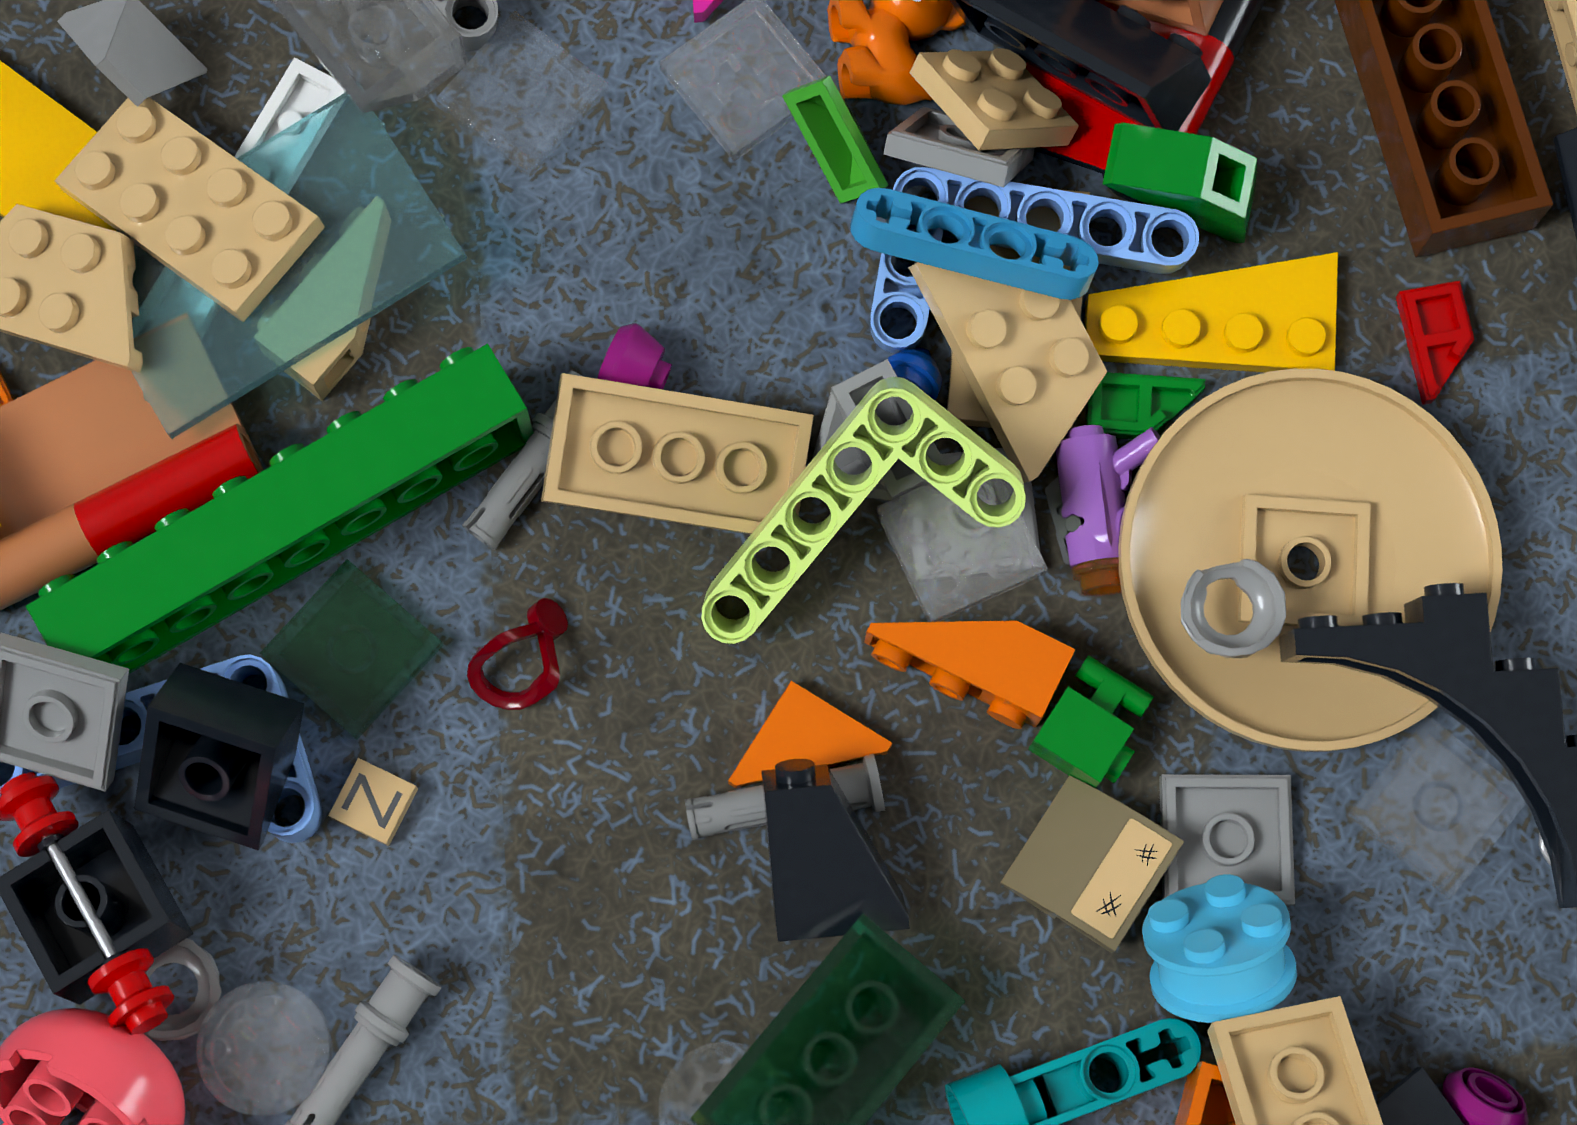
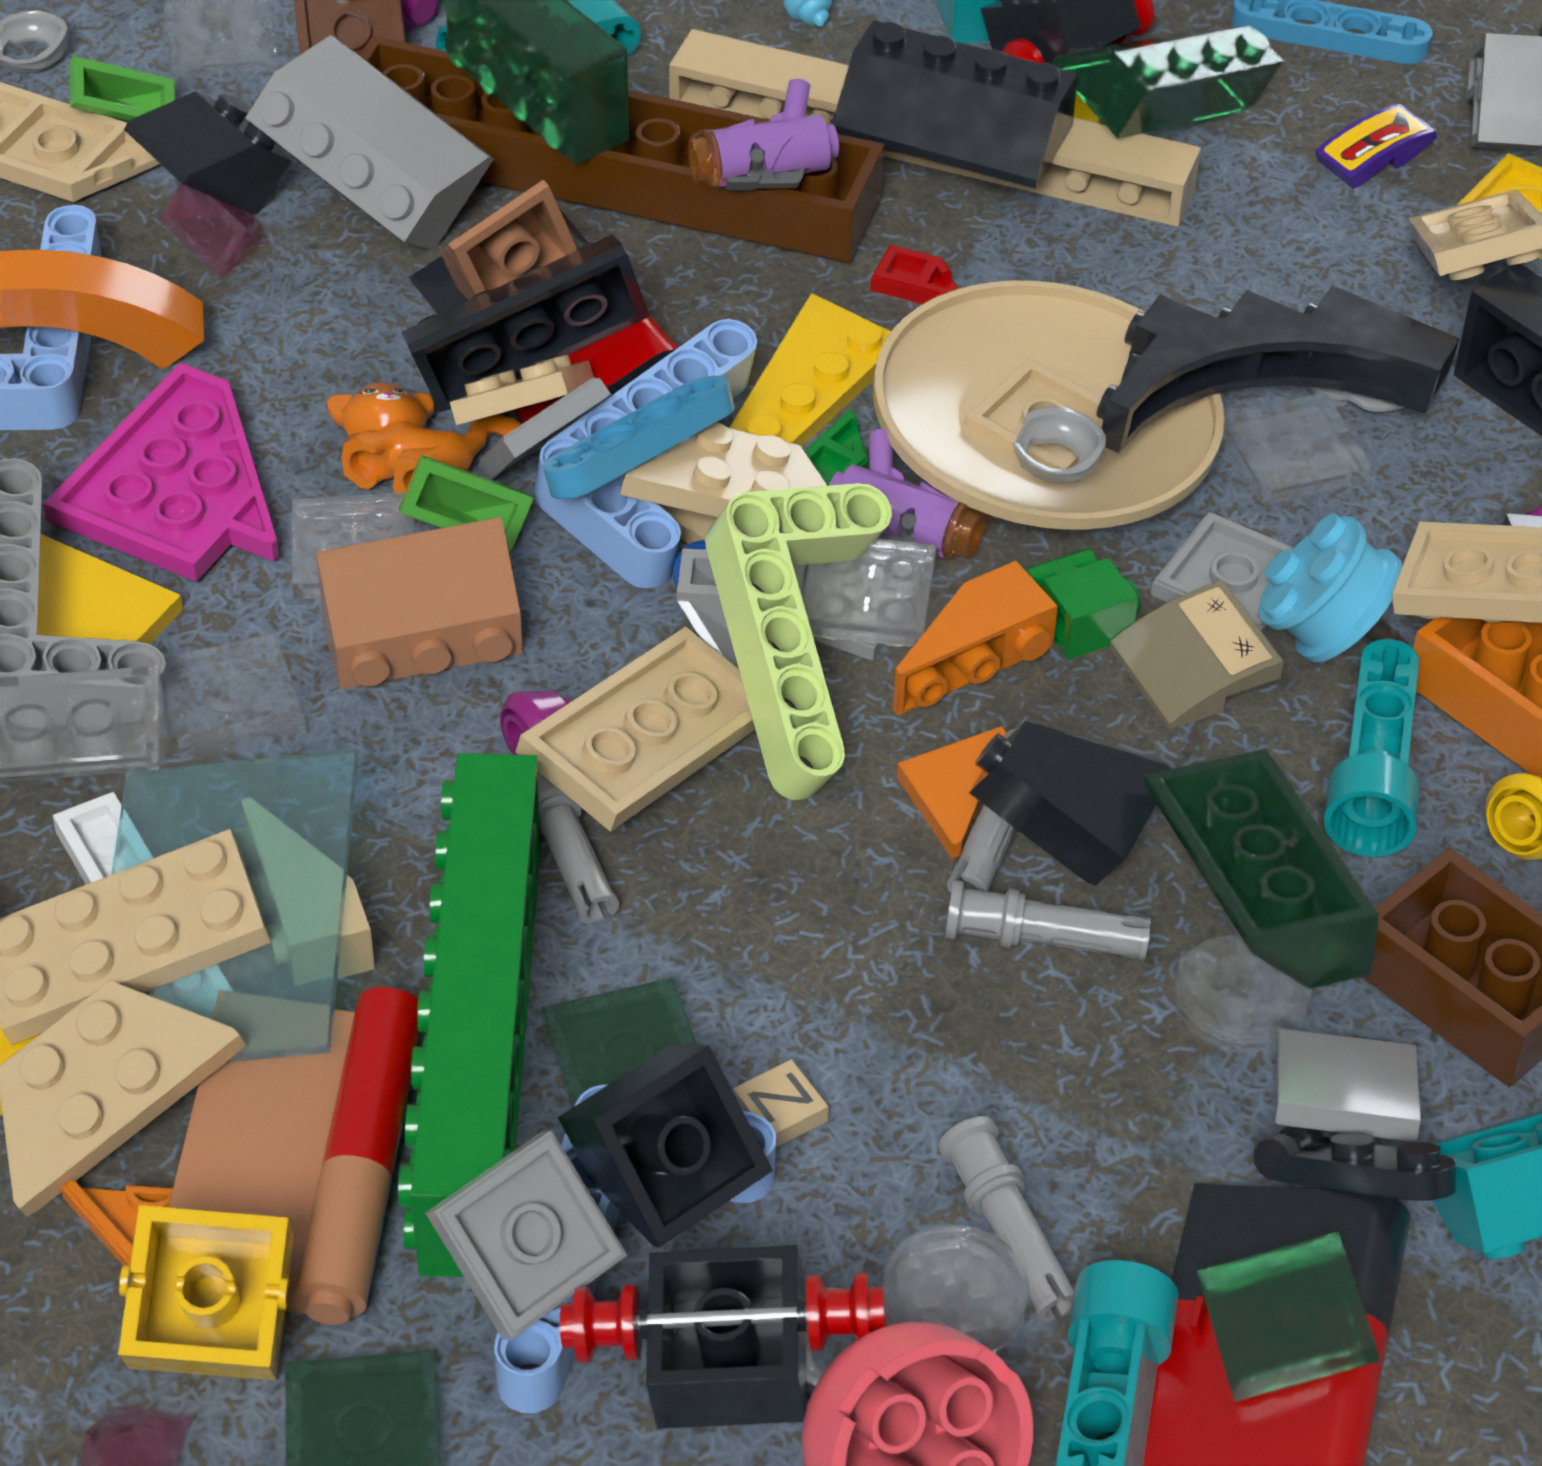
camera: 55 degrees left, 30 degrees down
dark red piece [467,598,568,710] -> none
green slope [1103,123,1257,243] -> none
none -> nougat slope [315,517,523,690]
none -> medium lavender piece [688,79,839,190]
none -> light grey pin [945,879,1151,961]

